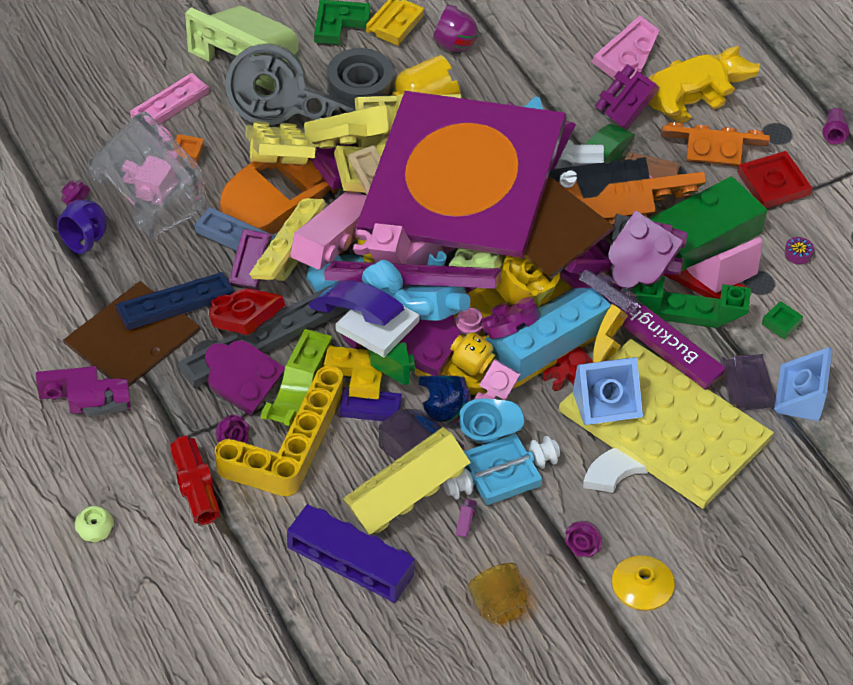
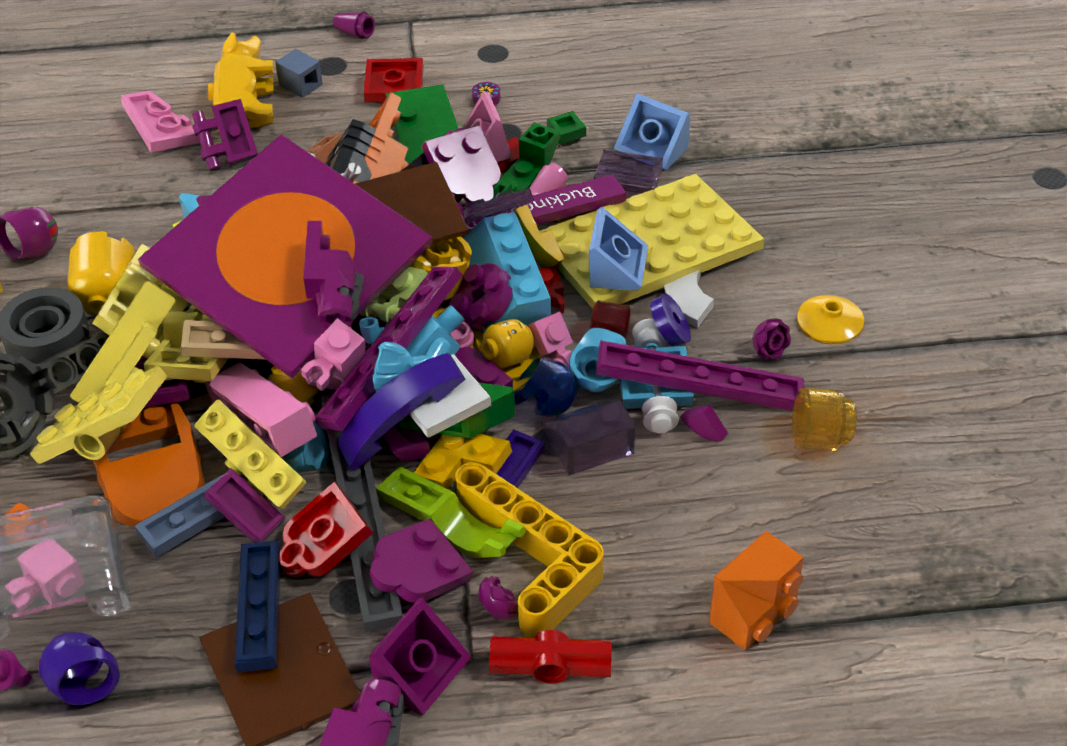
camera: 65 degrees left, 5 degrees down
dark purple brick [287,504,415,603] -> none
light yellow brick [342,427,471,535] -> none
orange bracket [660,122,770,166] -> none
none -> sand blue brick [275,49,323,98]
none -> magenta plate [303,221,365,327]
none -> magenta slope [369,598,471,715]
none -> bright pink cone [524,163,568,197]
none -> clear red piece [590,300,631,339]
none -> magenta tile [596,340,805,412]
none -> dark purple piece [650,294,691,347]
none -> orange slope [709,530,804,651]

